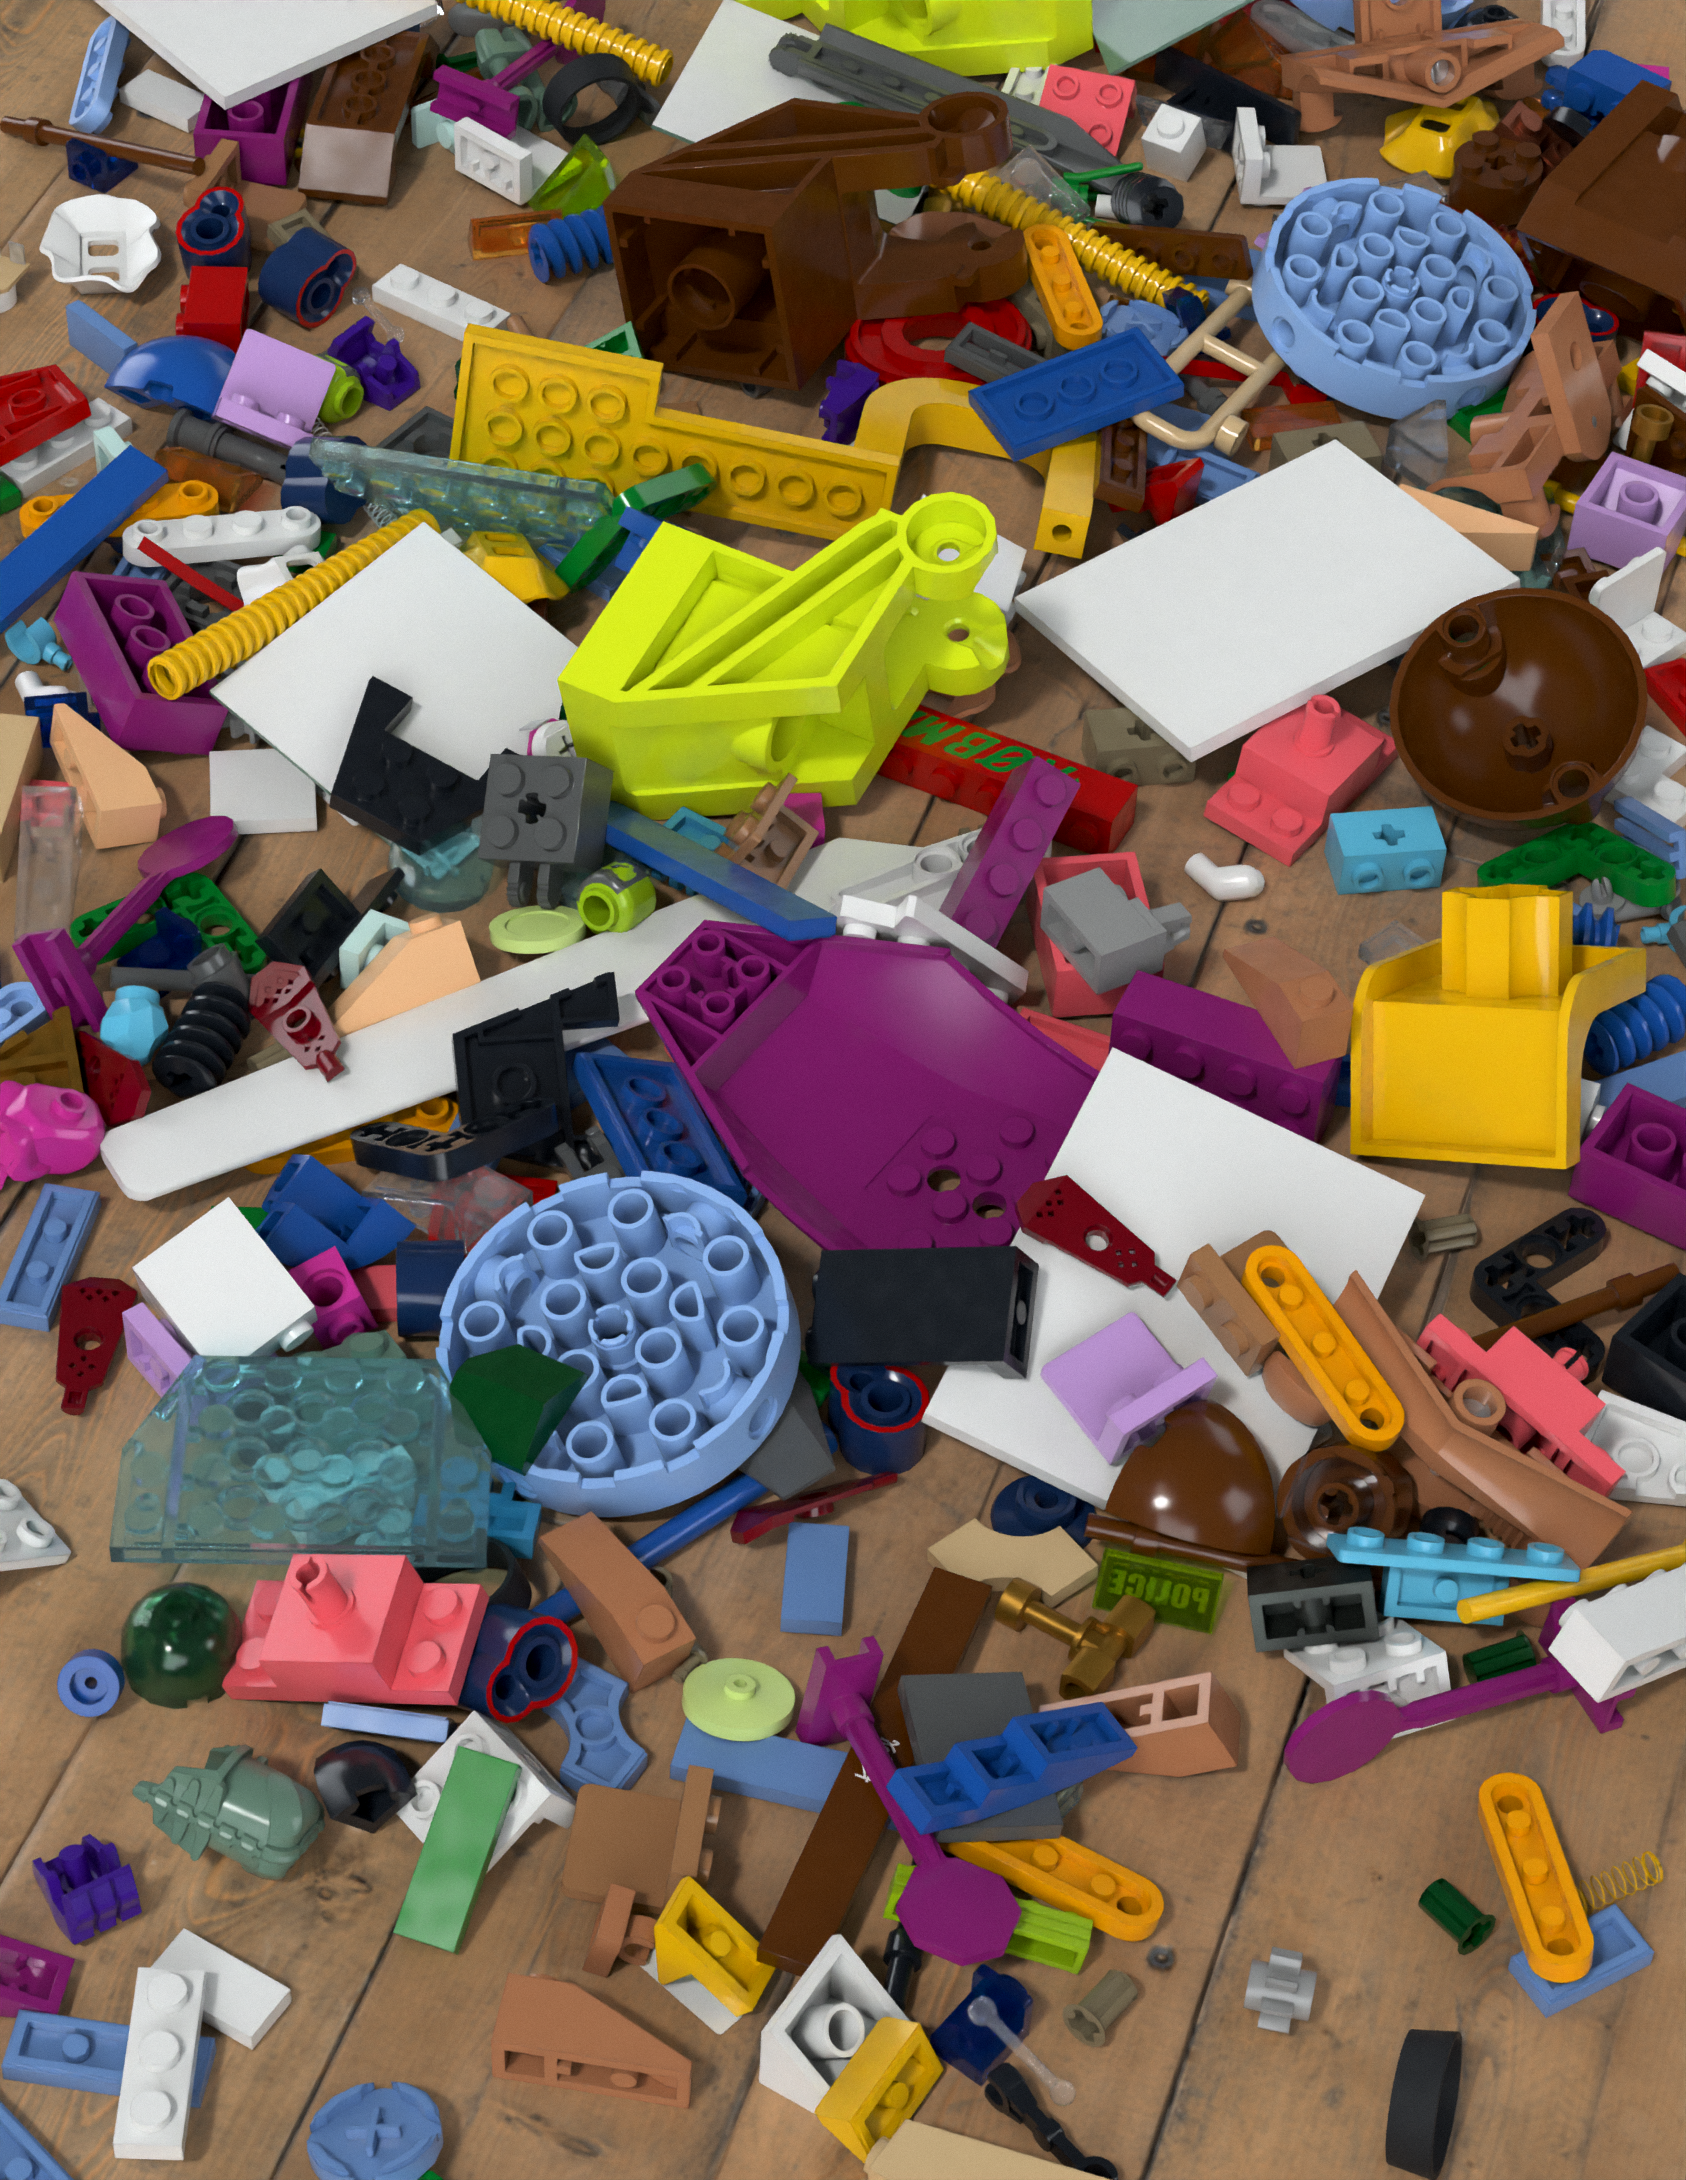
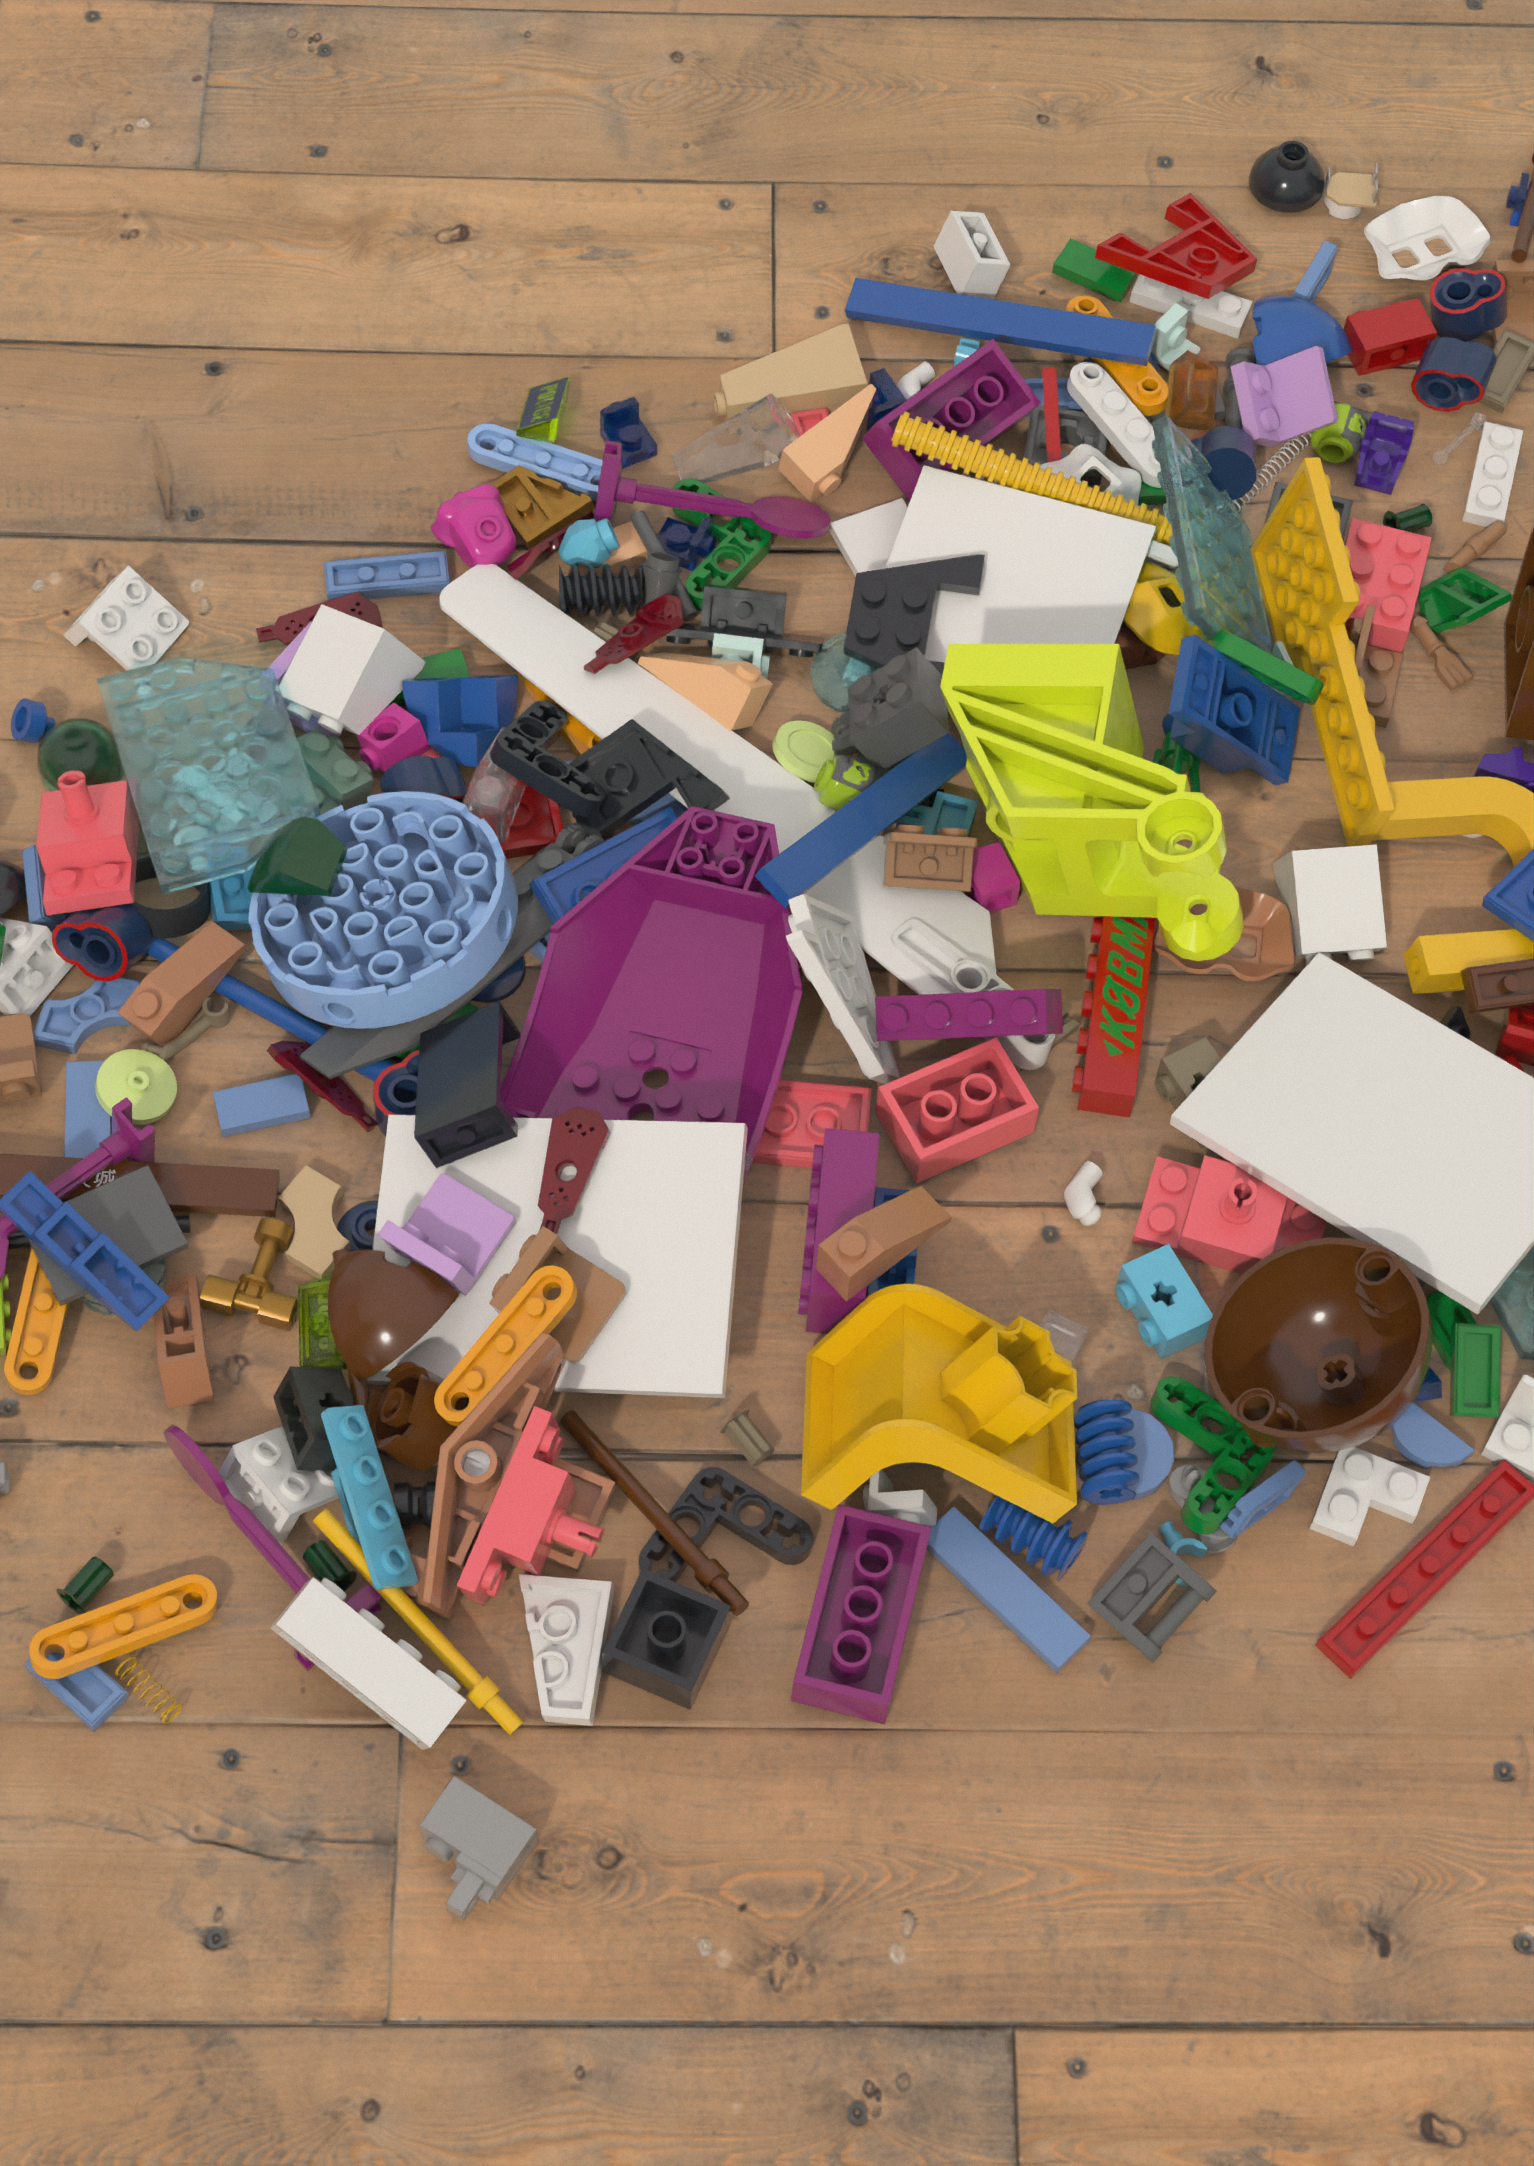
camera: 70 degrees right, 15 degrees up
light grey hinge [1040,867,1192,995] -> none

